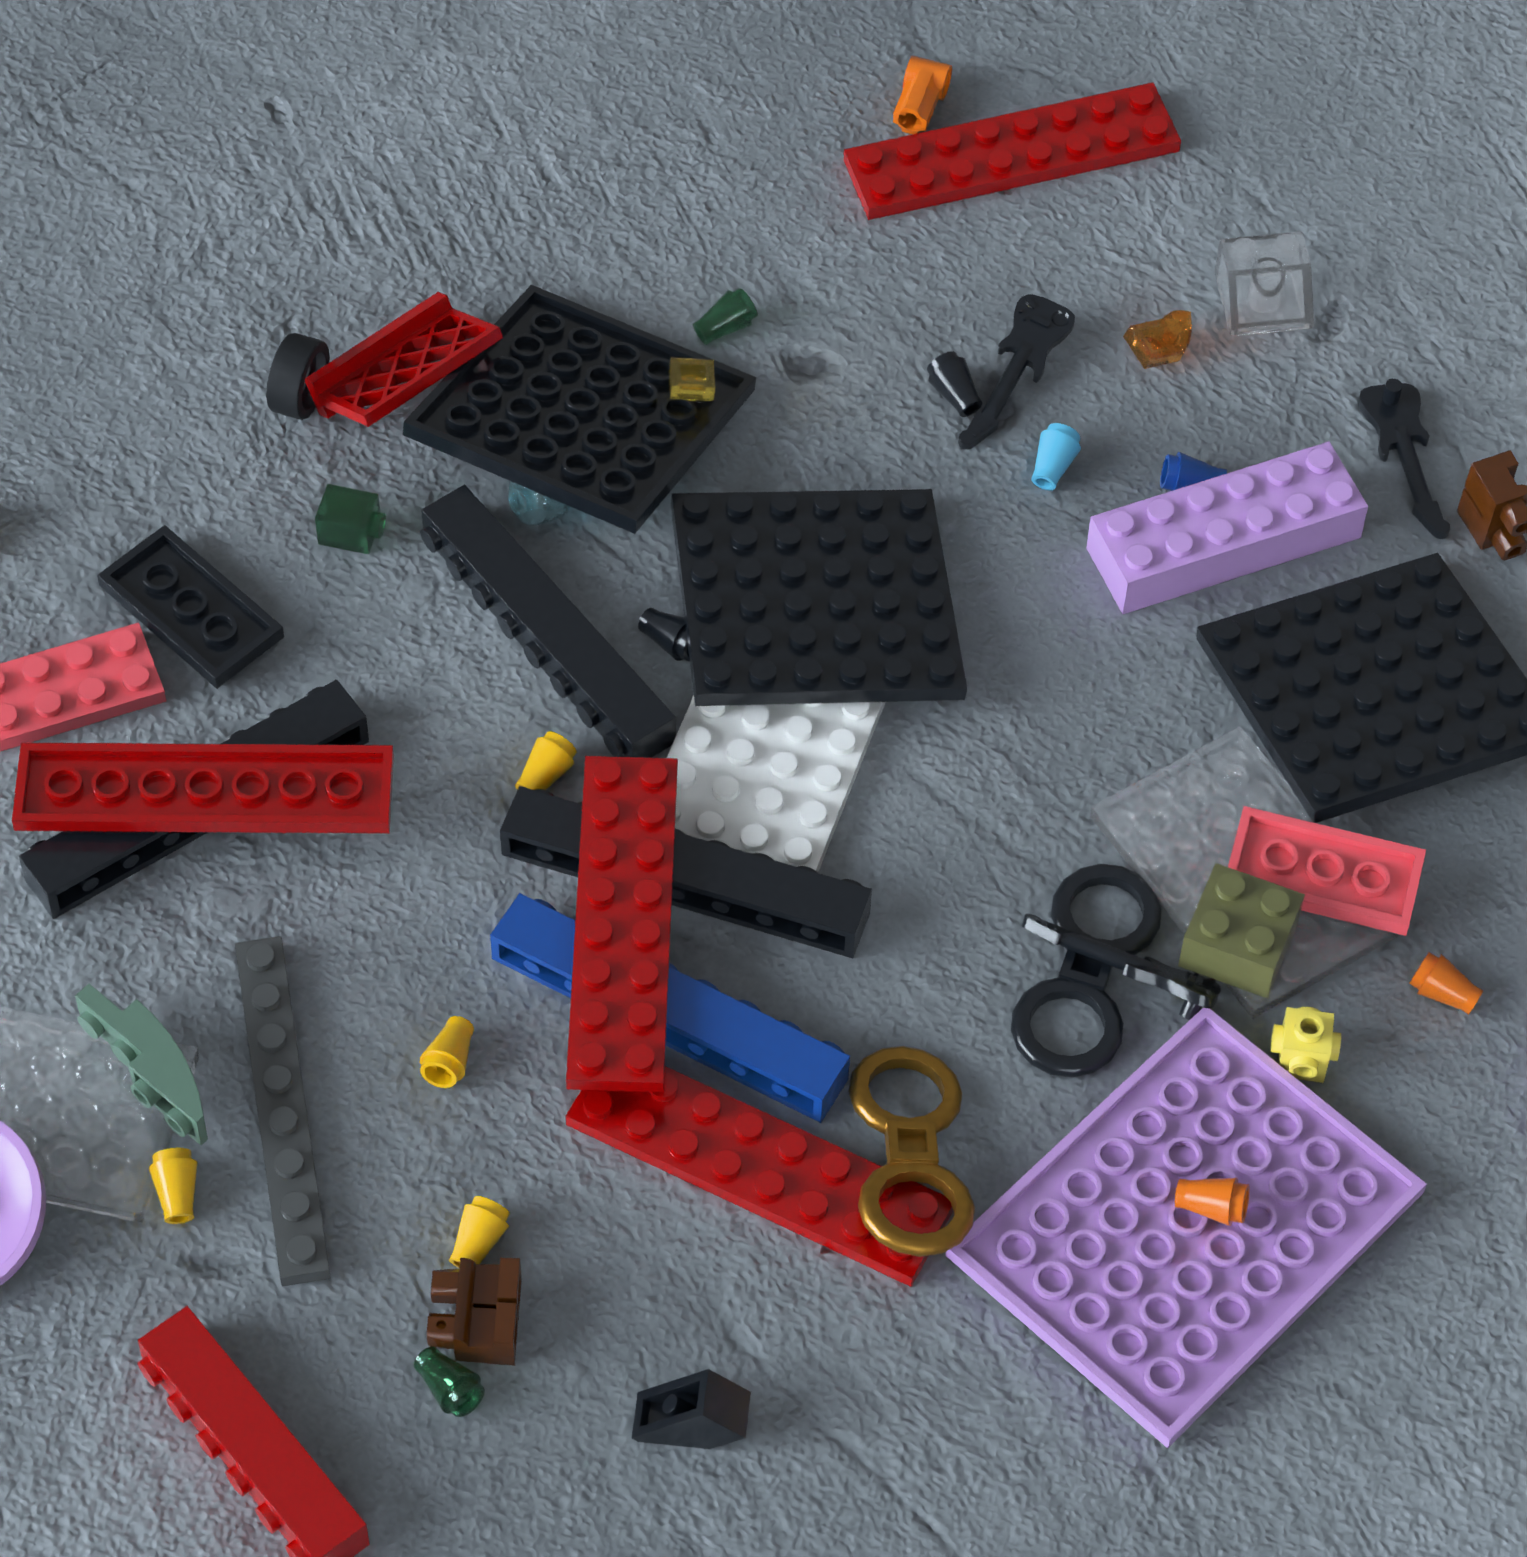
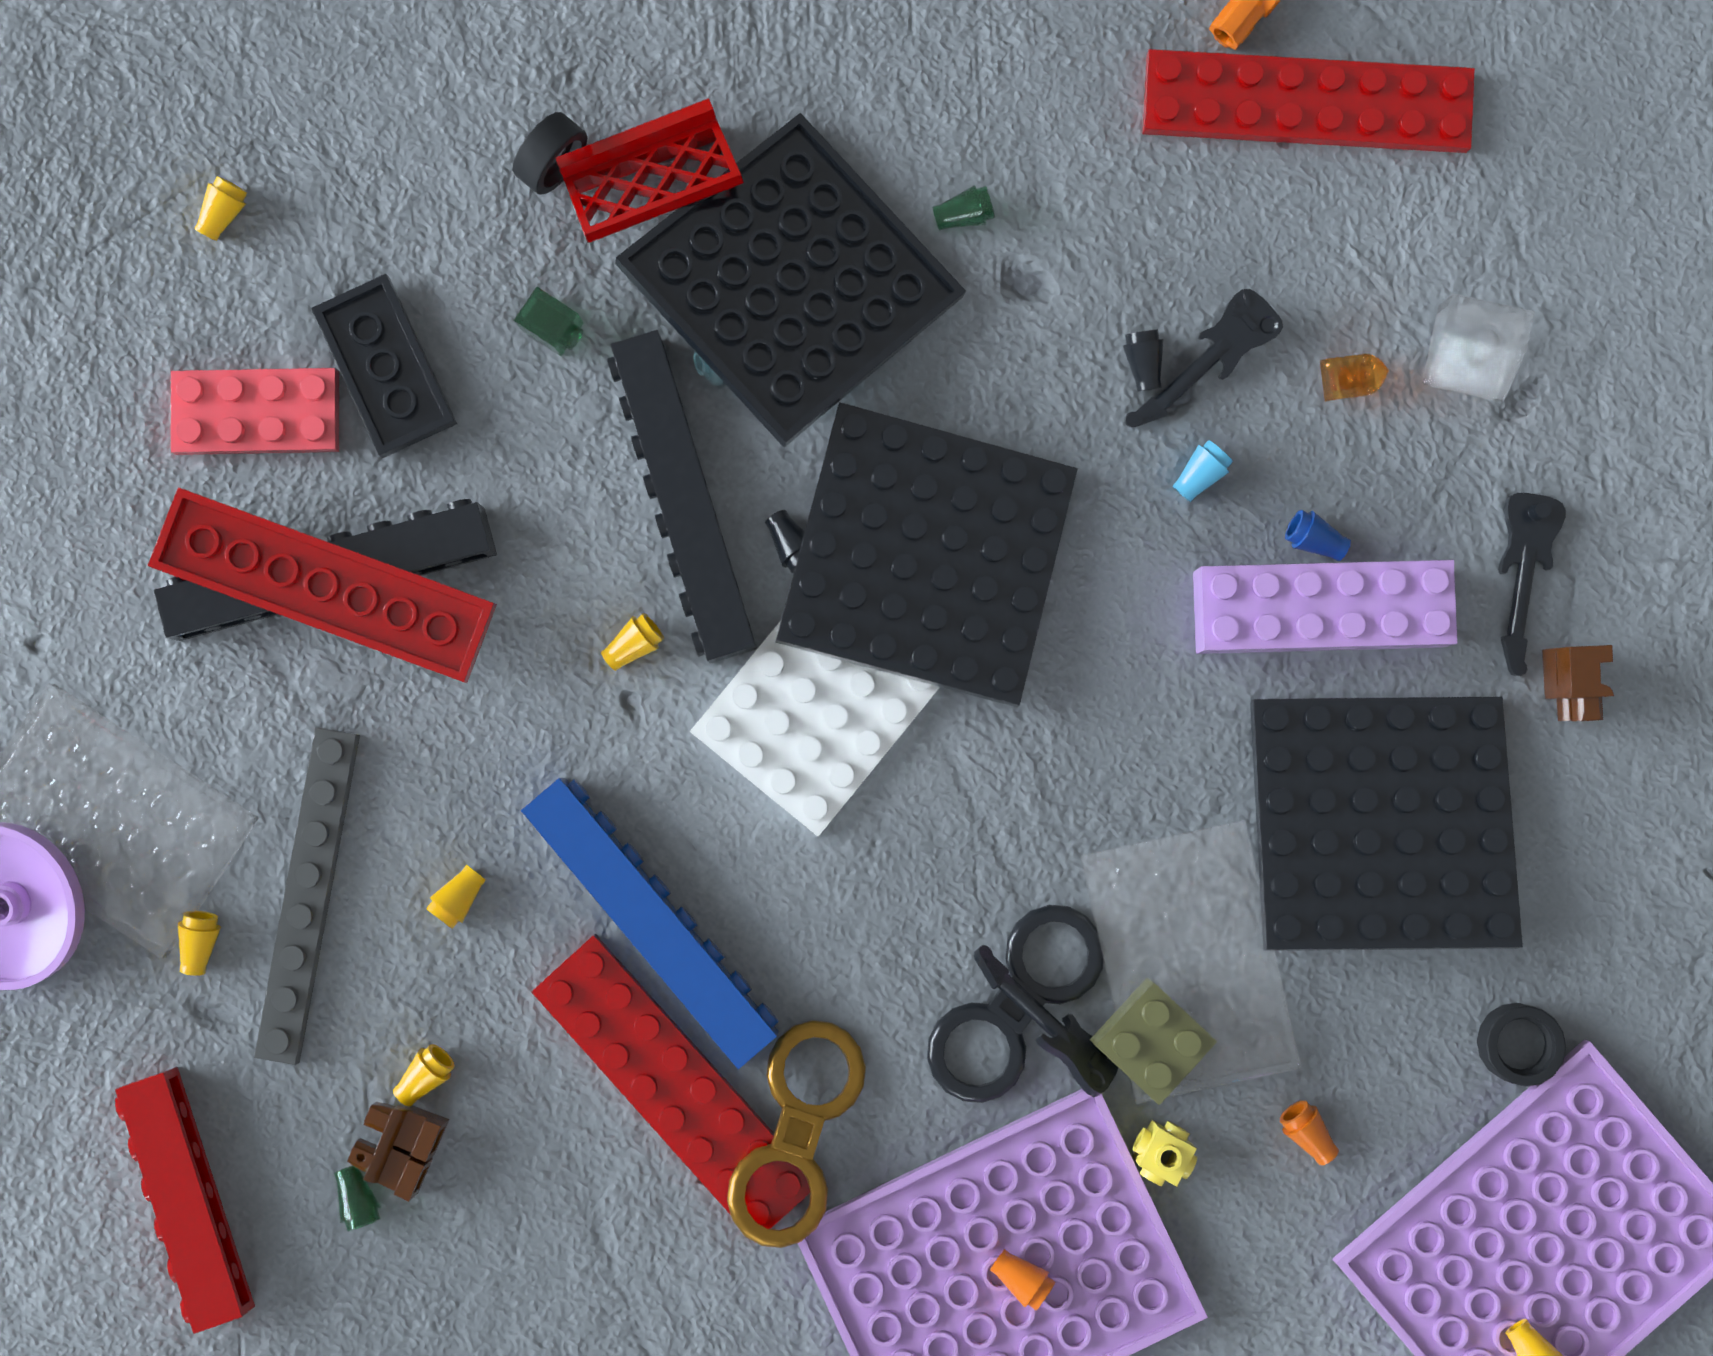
camera: 25 degrees right, 30 degrees up
sand green slope [75,984,208,1145] -> none
black brick [500,786,872,959] -> none
red plate [566,756,678,1092] -> none
black slope [632,1369,751,1449] -> none
clear yellow plate [669,357,715,401] -> none
coral plate [1228,806,1426,936] -> none

